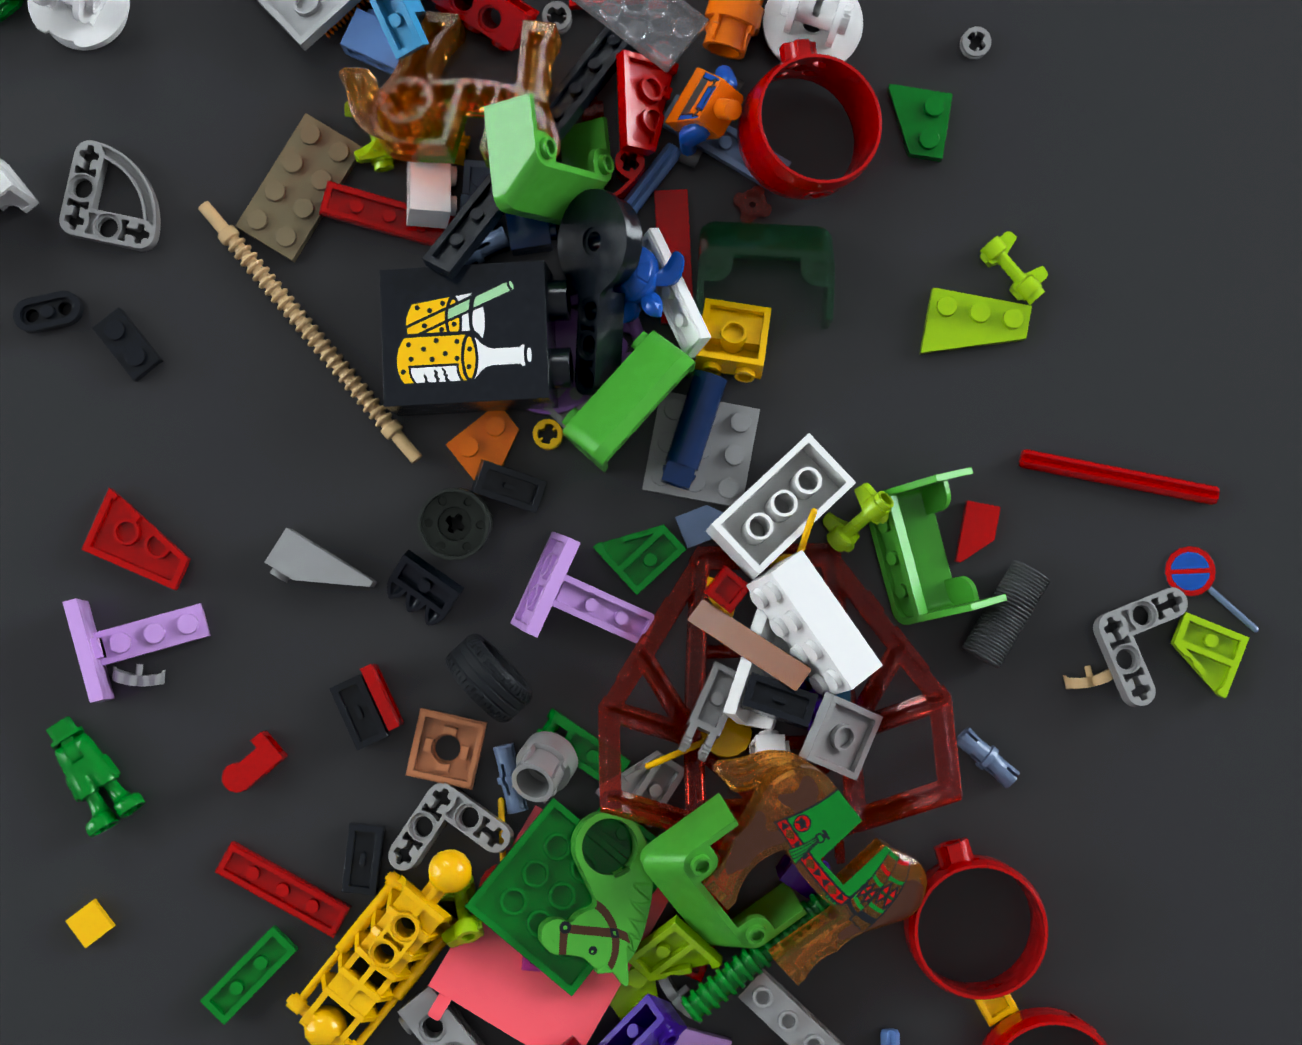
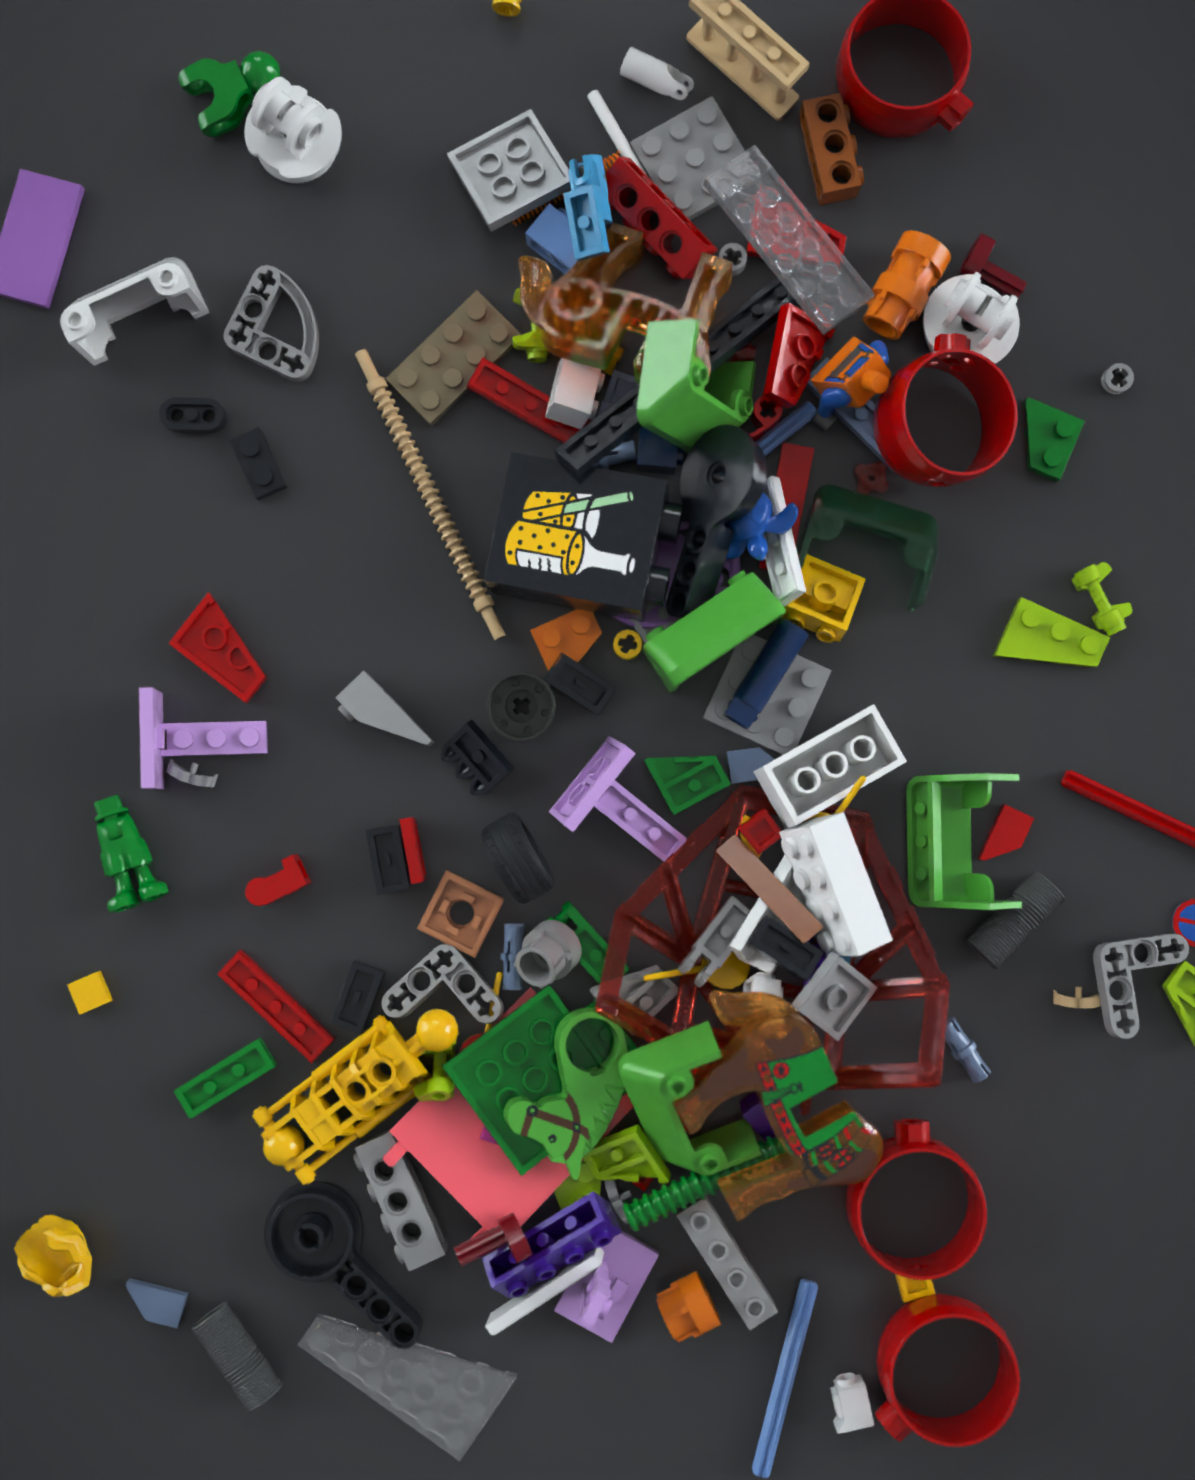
camera: 15 degrees right, 0 degrees up
lime piece [823,483,894,553] -> none

